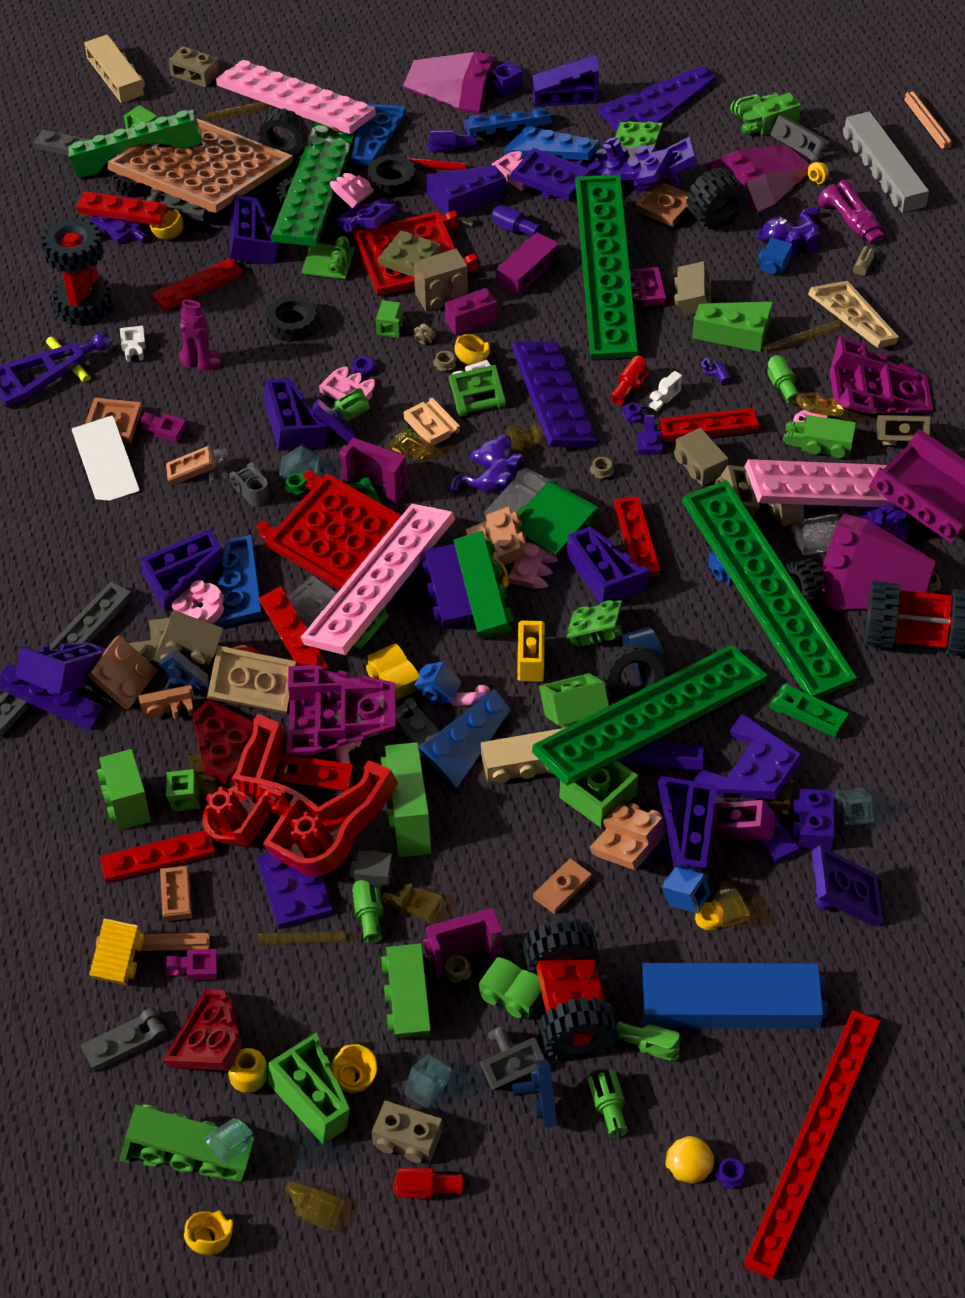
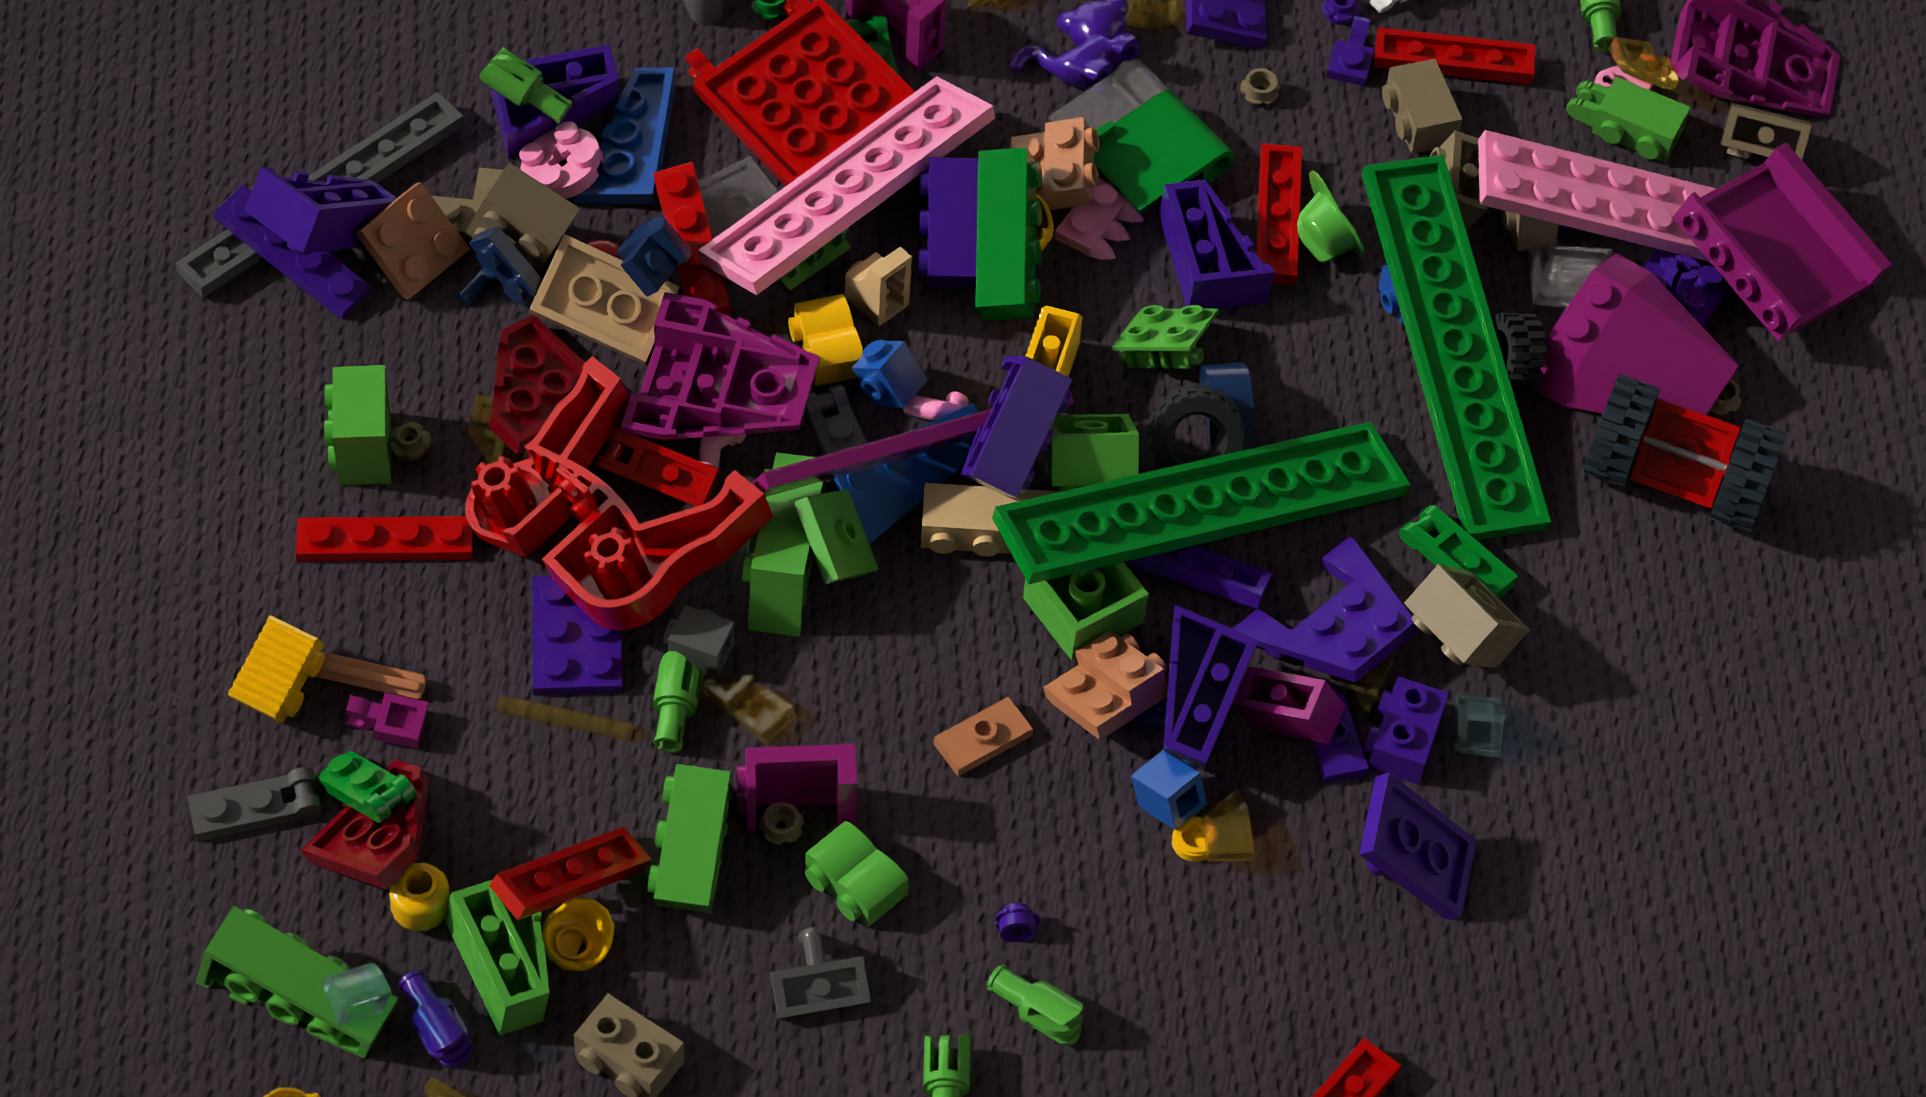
camera: 10 degrees right, 5 degrees up
nougat plate [139,685,195,719] -> none
nougat plate [160,866,192,922] -> none
bright green brick [166,769,201,812] -> none
clear light blue brick [404,1054,452,1109] -> none
dark blue plate [512,1059,557,1127] -> none
black plate [523,919,619,1061] -> none
blue brick [642,963,827,1028] -> none
none -> green plate [315,750,417,823]
none -> olive plate [389,422,431,461]
none -> dark purple arm [398,970,473,1068]
none -> bright green arm [480,48,573,123]
none -> red plate [490,826,652,920]
none -> dark blue brick [616,216,692,297]
none -> magenta tile [752,389,1074,497]
none -> bright green plate [795,489,879,584]
none -> tan arch [845,246,912,327]
none -> dark purple wedge [961,356,1072,498]
none -> dark purple plate [995,903,1040,942]
none -> bright green piece [1297,171,1365,263]
none -> dark tan brick [1404,564,1530,668]

